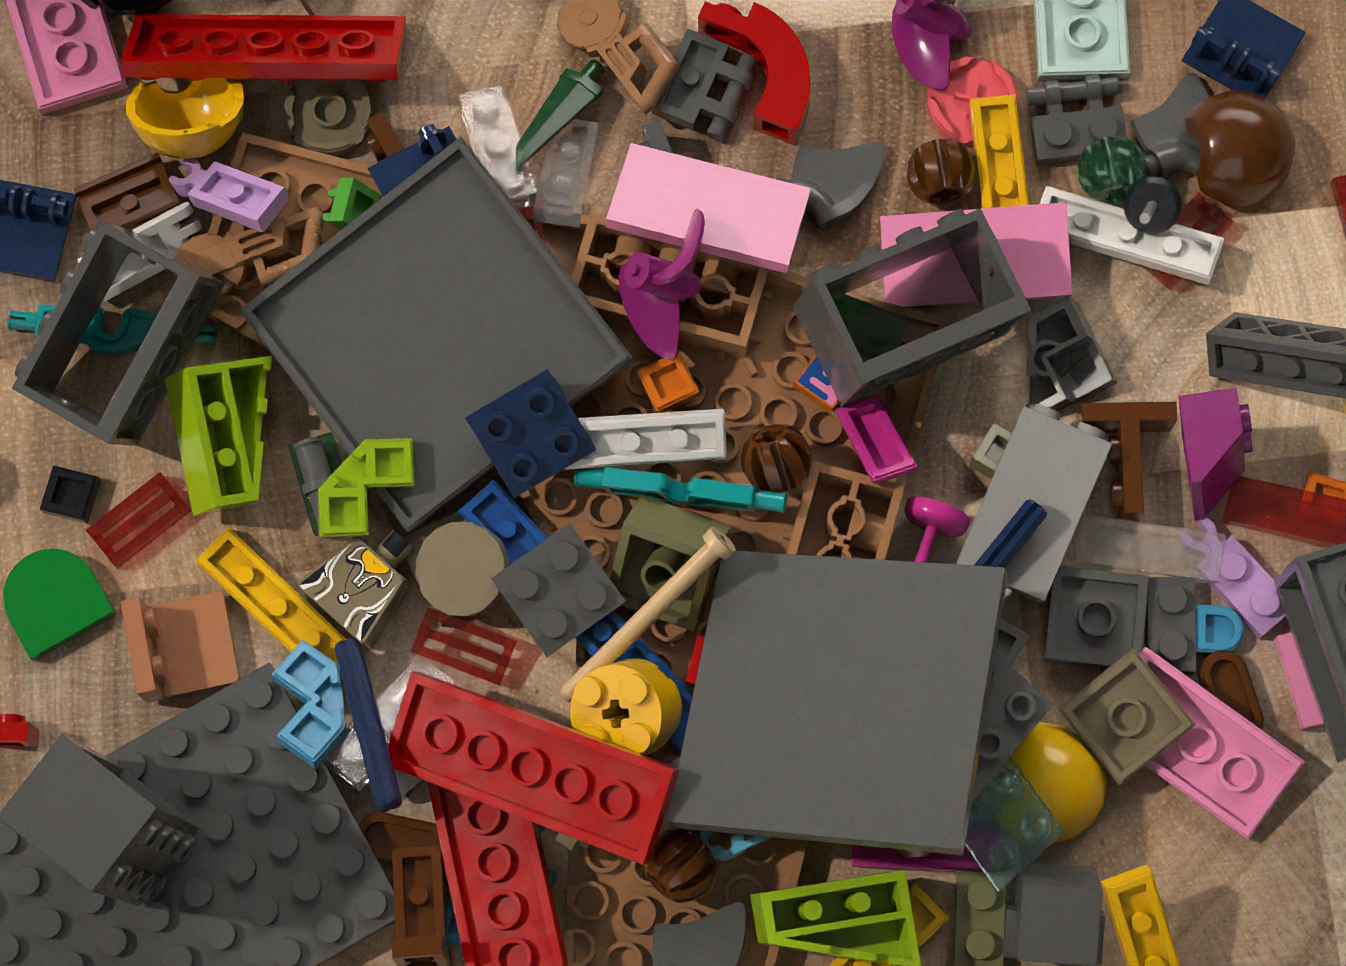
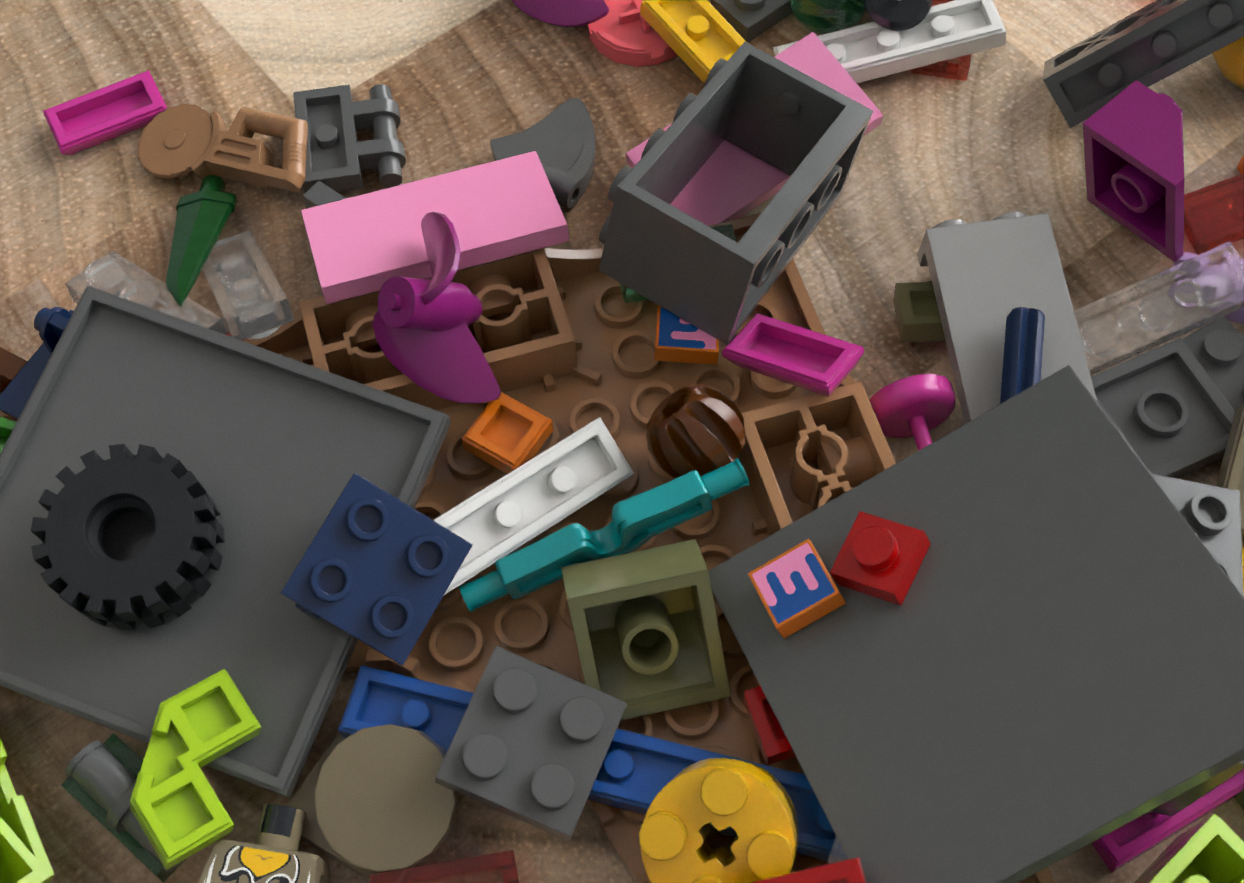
camera: 35 degrees left, 15 degrees down
tan bar [560,526,736,702] -> none
red arch [698,1,811,146] -> none
reddish brown piece [907,139,975,205] -> none
dark grey slope [1026,296,1118,411] -> none
reddish brown bracket [1076,401,1177,523] -> none
none -> black tyre [31,444,225,630]
none -> tile [747,538,846,639]
none -> red plate [829,511,931,606]

